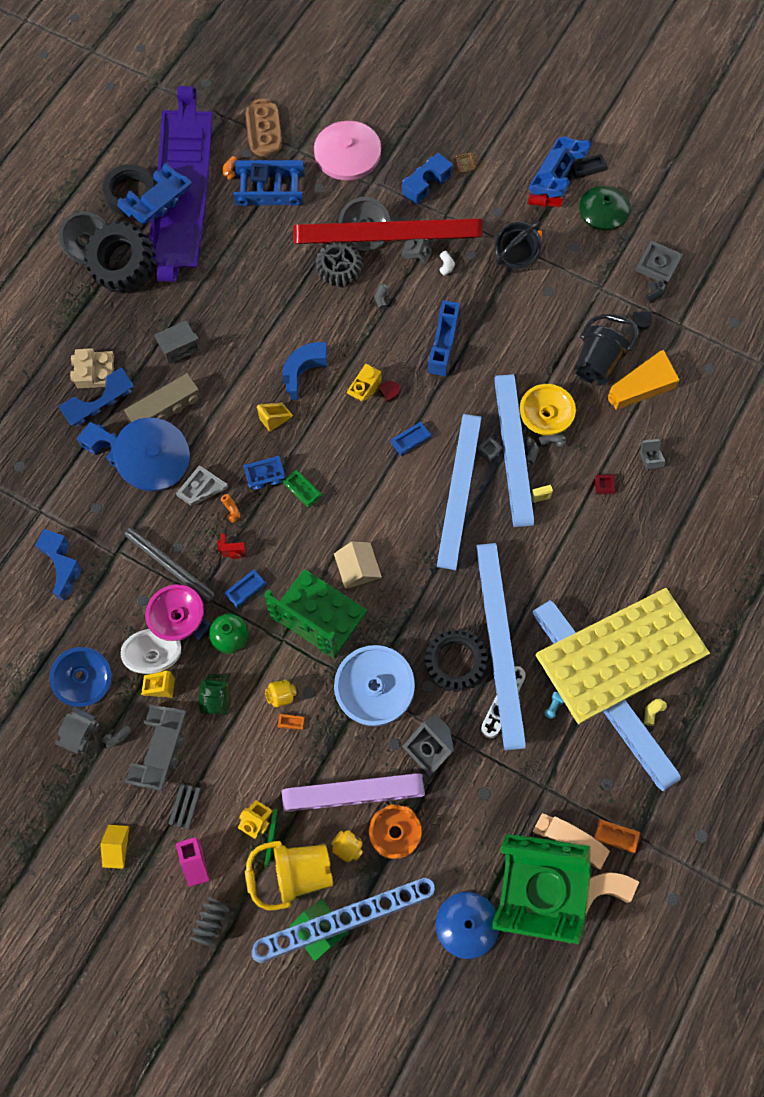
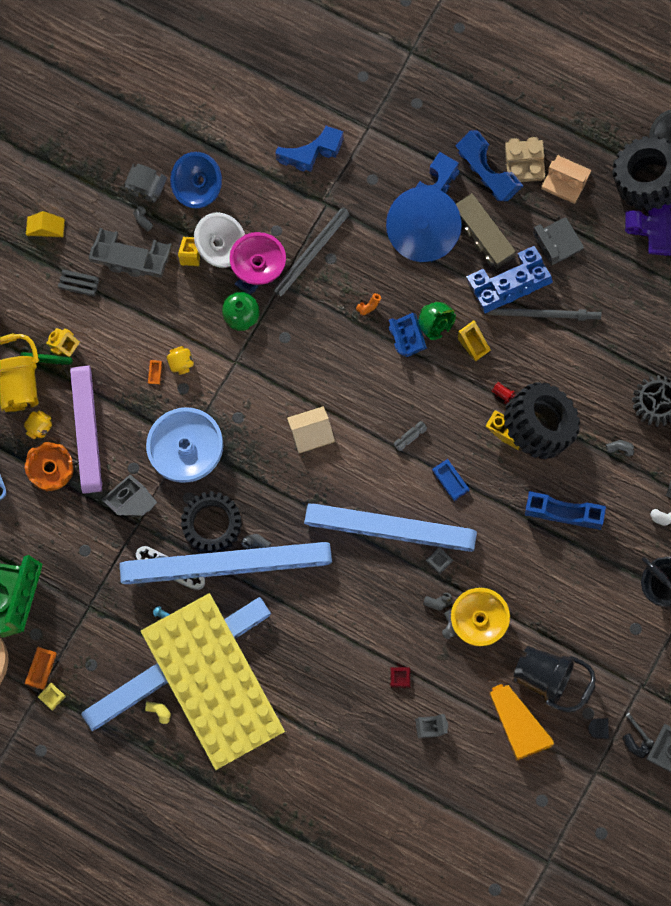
camera: 95 degrees right, 5 degrees up
light grey wing [176,465,228,506] -> none
dark pink slope [176,837,210,887] -> none
dark green piece [199,674,230,715] -> none
red bracket [217,533,246,559] -> none
blue tile [224,569,267,609] -> none
green bracket [264,569,368,659] -> none
blue arch [282,342,327,400] -> none
green plate [283,469,322,509] -> none
dark red tile [378,381,399,403] -> none
light blue beam [495,374,534,527] -> none
light yellow tile [531,485,553,503] -> none
light nougat arch [532,813,610,870] -> none
none -> light yellow tile [38,683,66,711]
none -> dark grey arm [242,534,272,548]
none -> dark grey axle [393,421,427,451]
none -> green cylinder [418,302,456,340]
none -> blue bracket [466,246,553,314]
none -> dark grey bar [487,308,601,321]
none -> red axle [492,382,516,404]
none -> black tyre [504,382,580,459]
none -> light nougat bracket [541,155,591,204]
none -> dark grey hinge [625,712,654,747]

